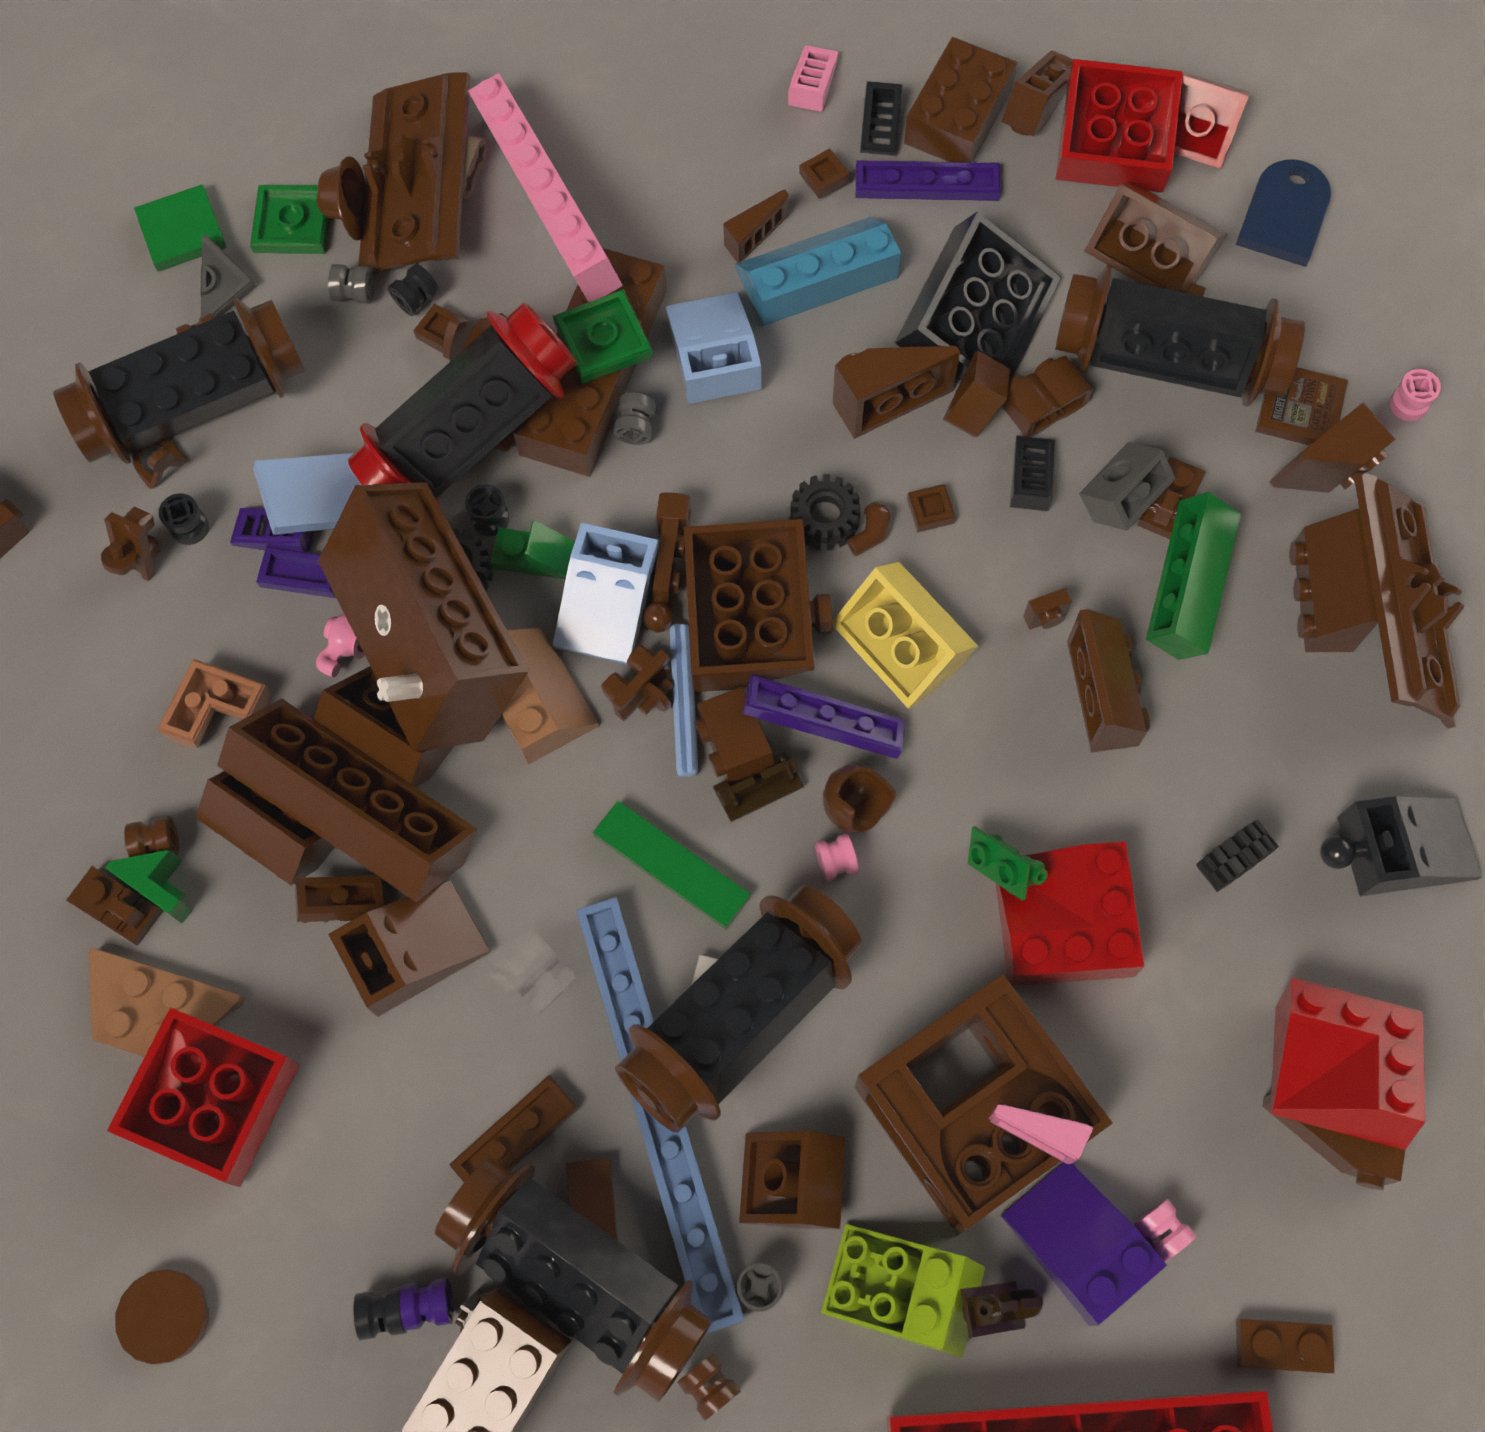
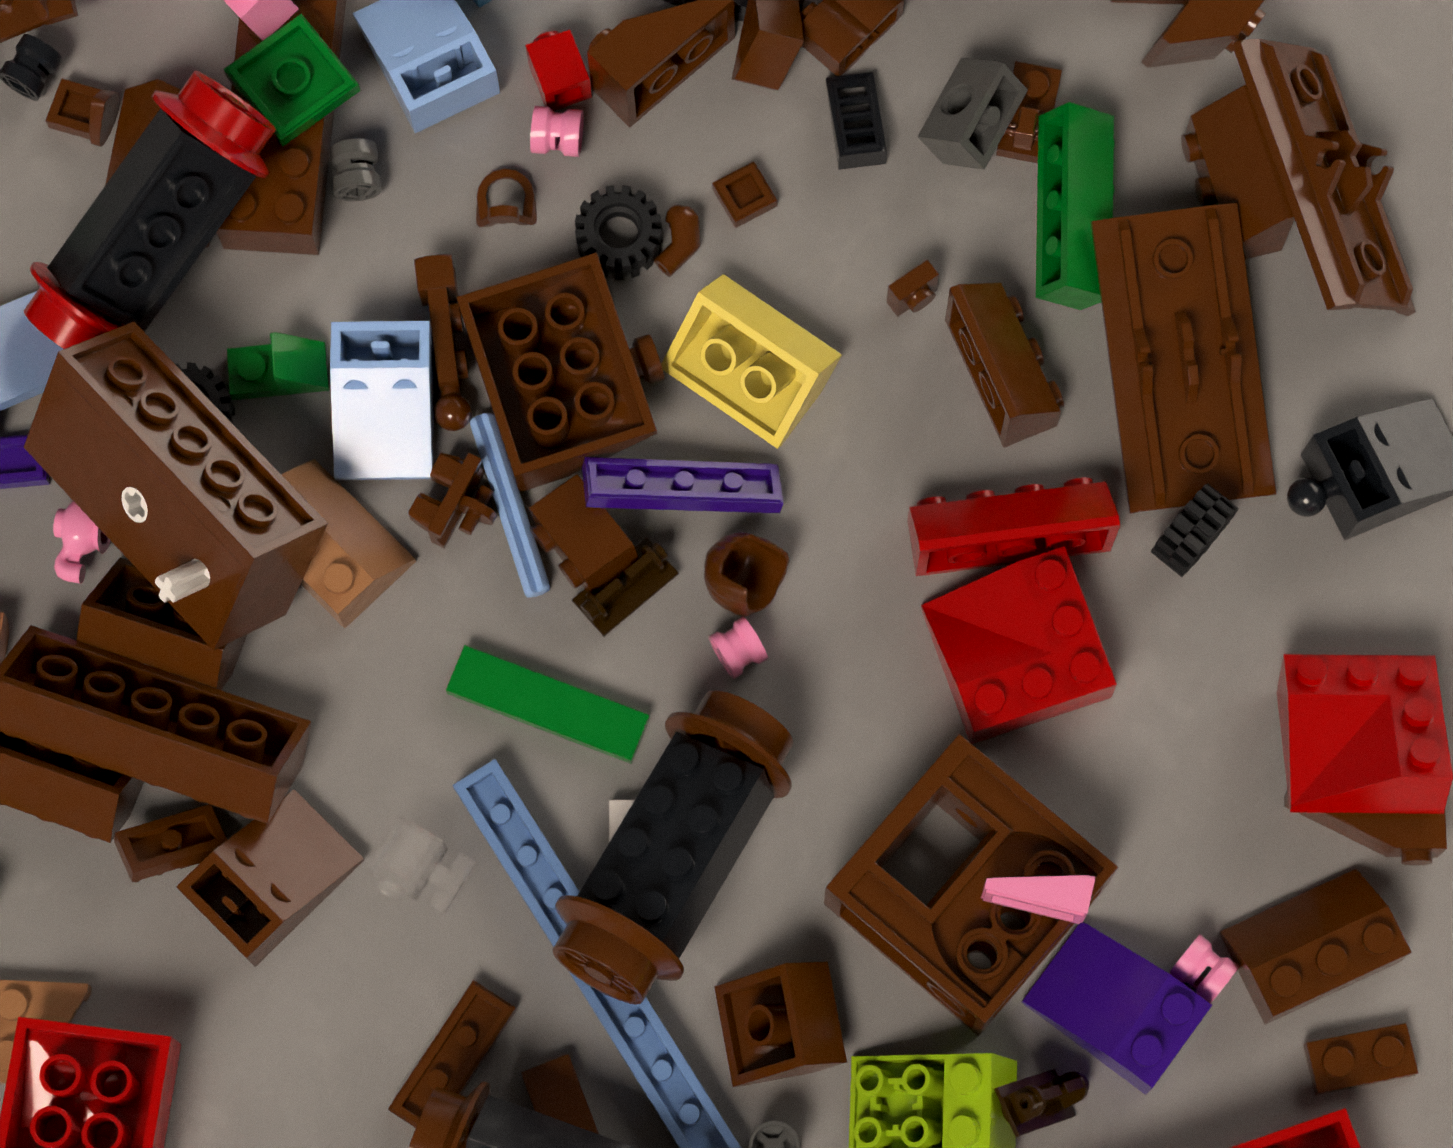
camera: 15 degrees left, 5 degrees up
black wheel [465,484,509,536] -> none
green hinge [967,826,1048,901] -> none
none -> reddish brown piece [476,168,537,227]
none -> red brick [525,29,592,111]
none -> bright pink wheel [530,106,584,157]
none -> red slope [907,477,1120,577]
none -> reddish brown hinge [1091,203,1276,514]
none -> reddish brown slope [1219,869,1412,1025]

